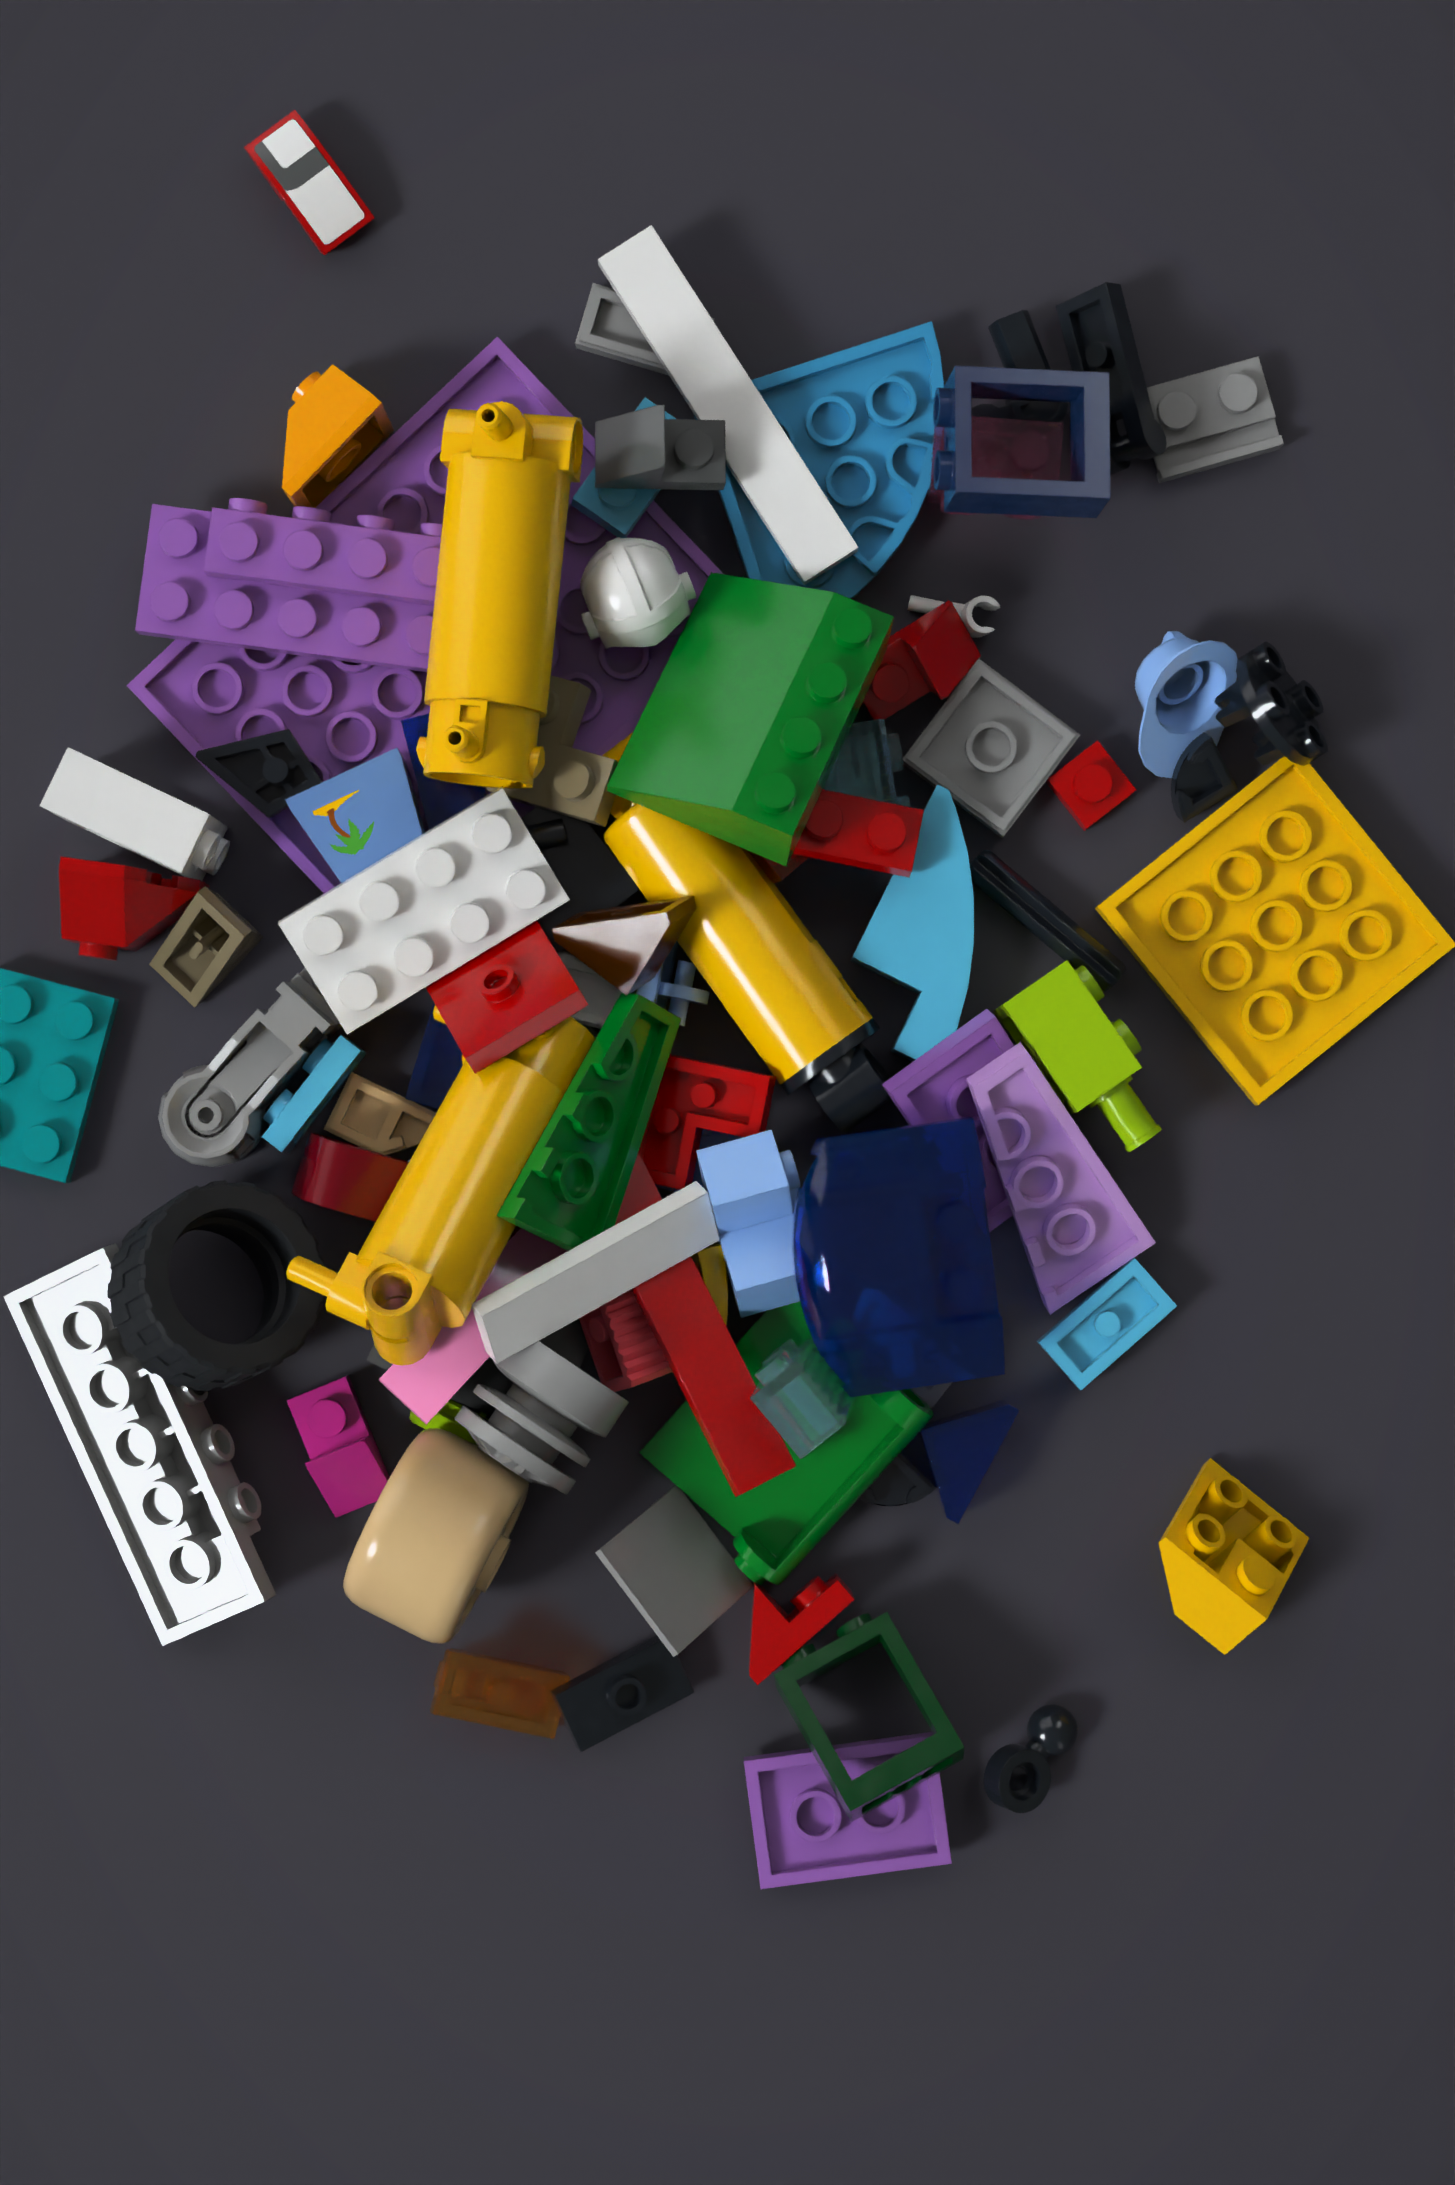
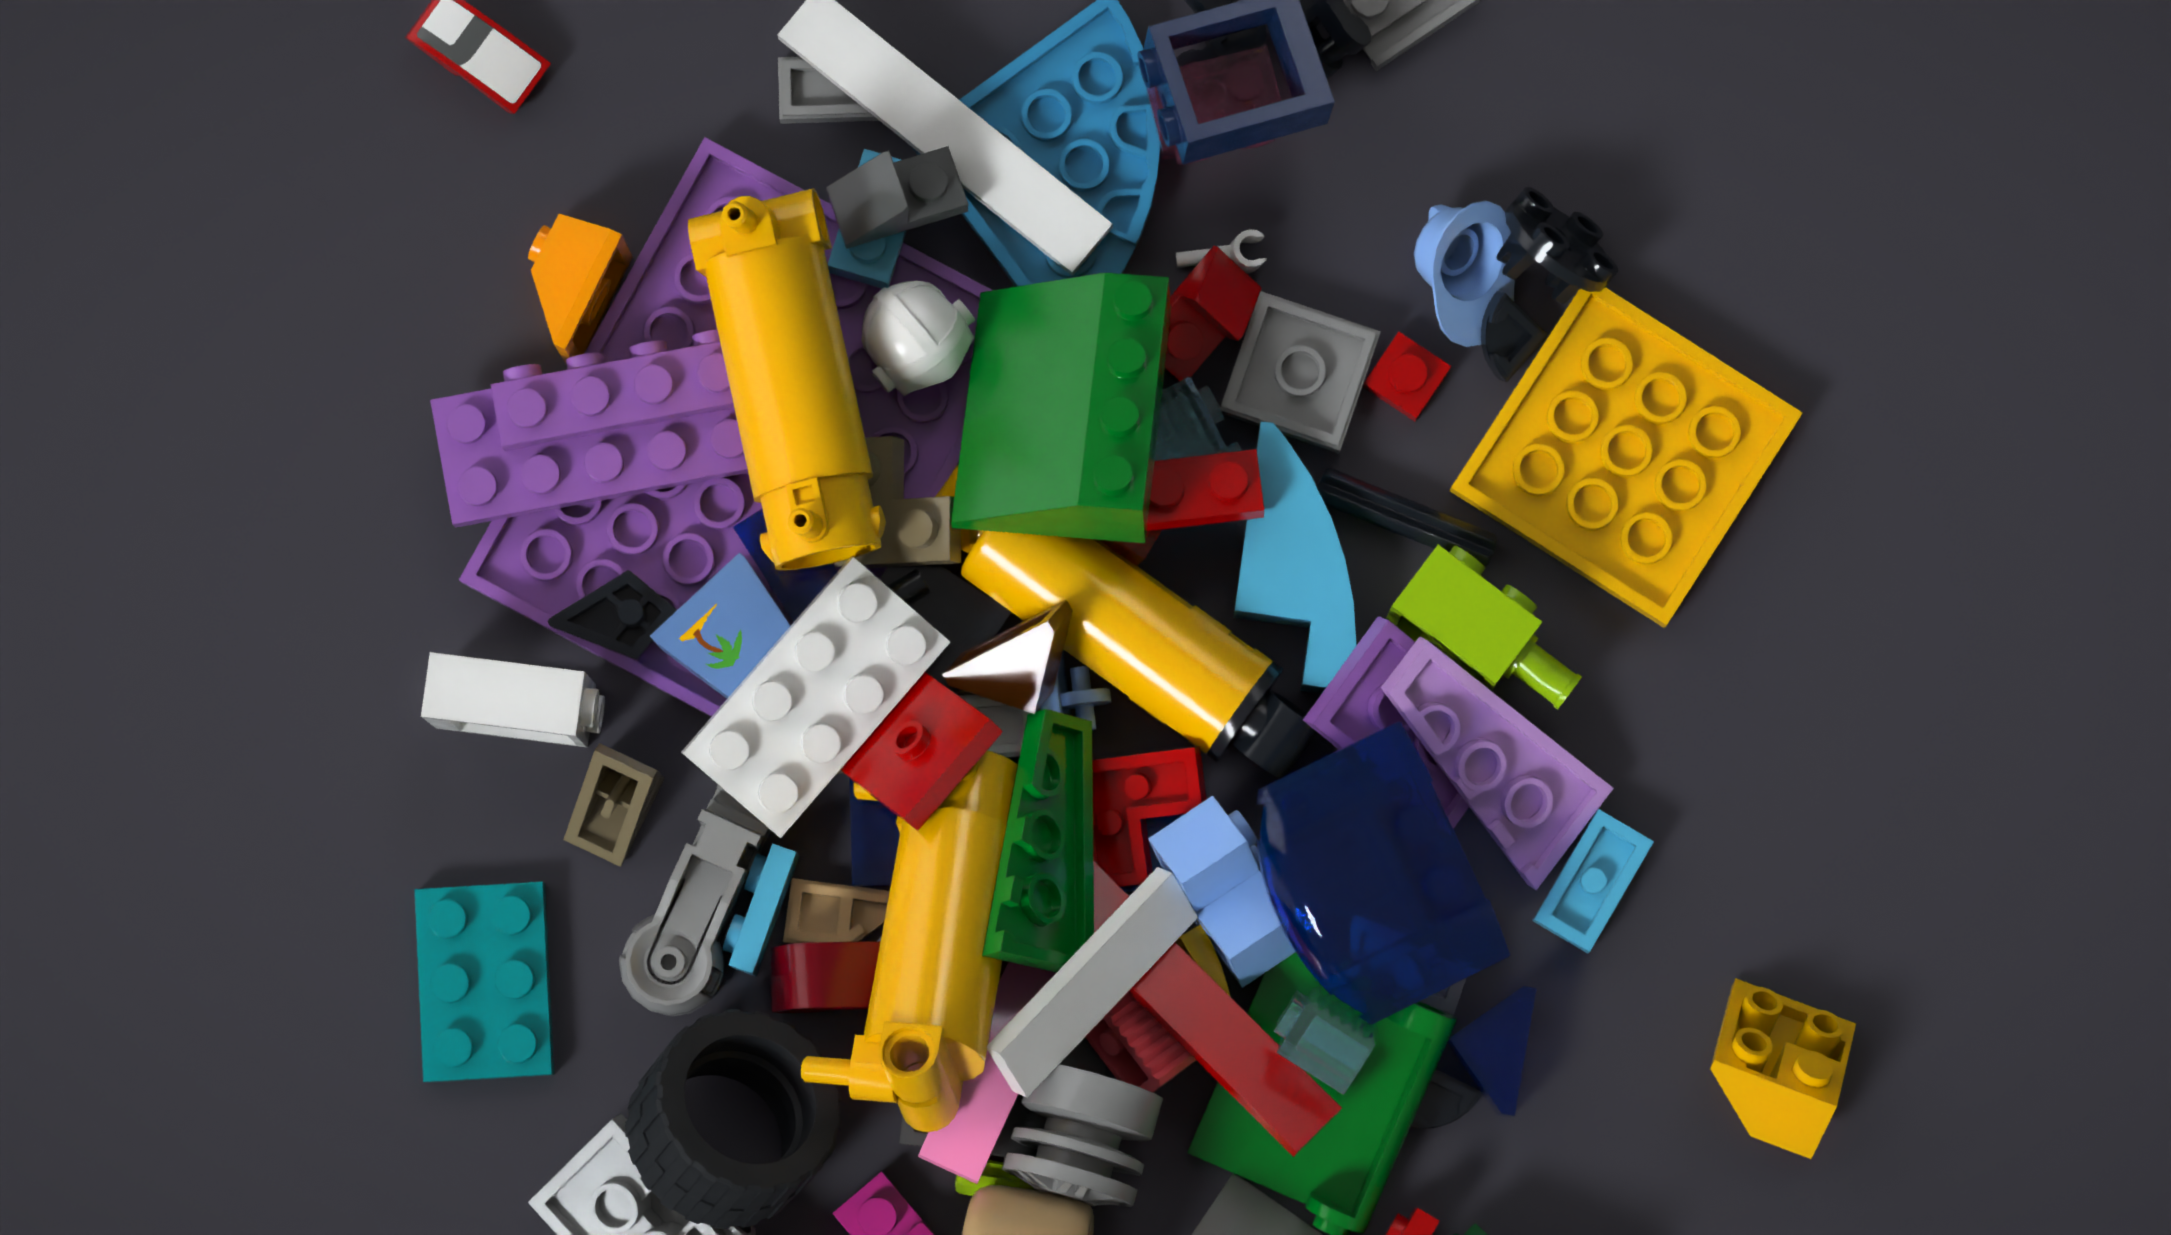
camera: 15 degrees left, 5 degrees down
red slope [59,856,209,961] -> none

